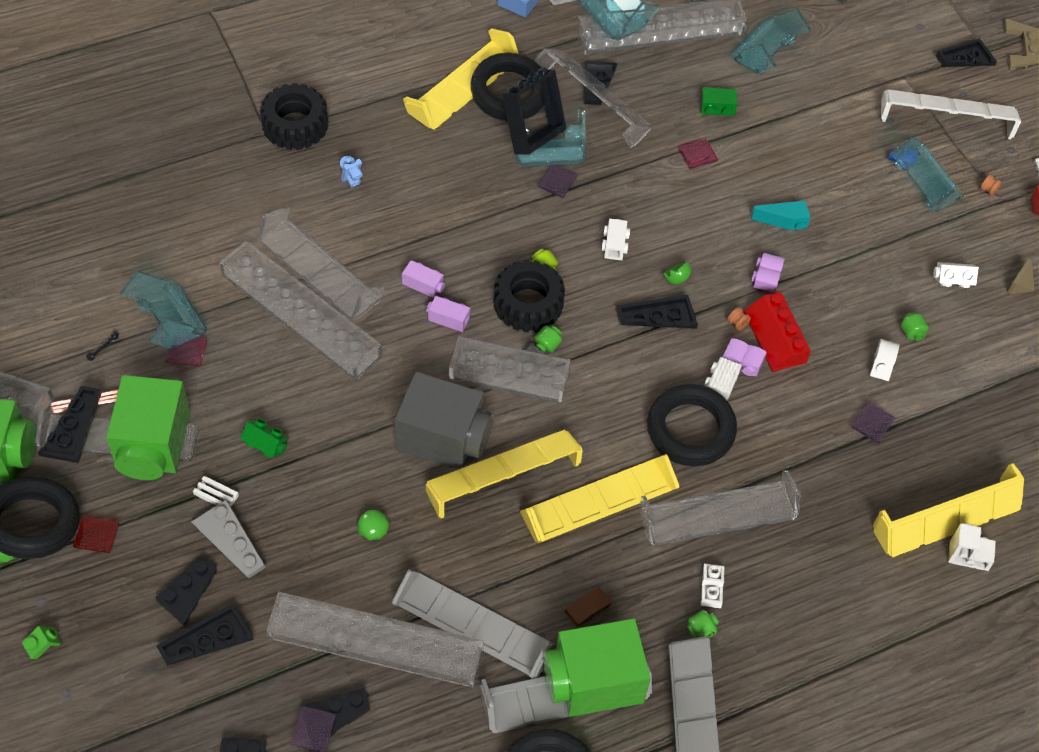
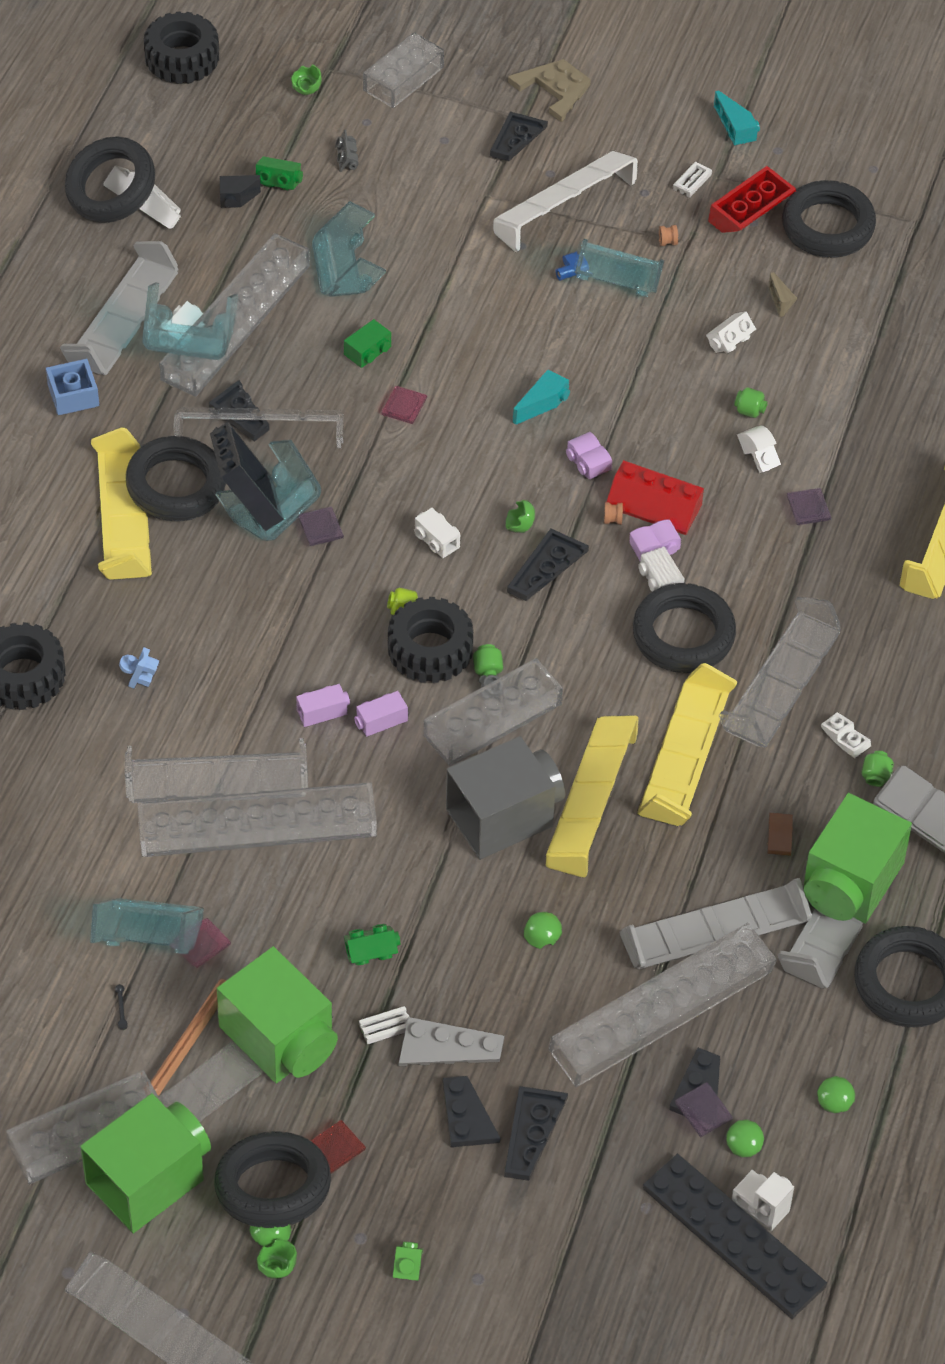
camera: 45 degrees left, 5 degrees down
black wing [38,386,102,463] -> none

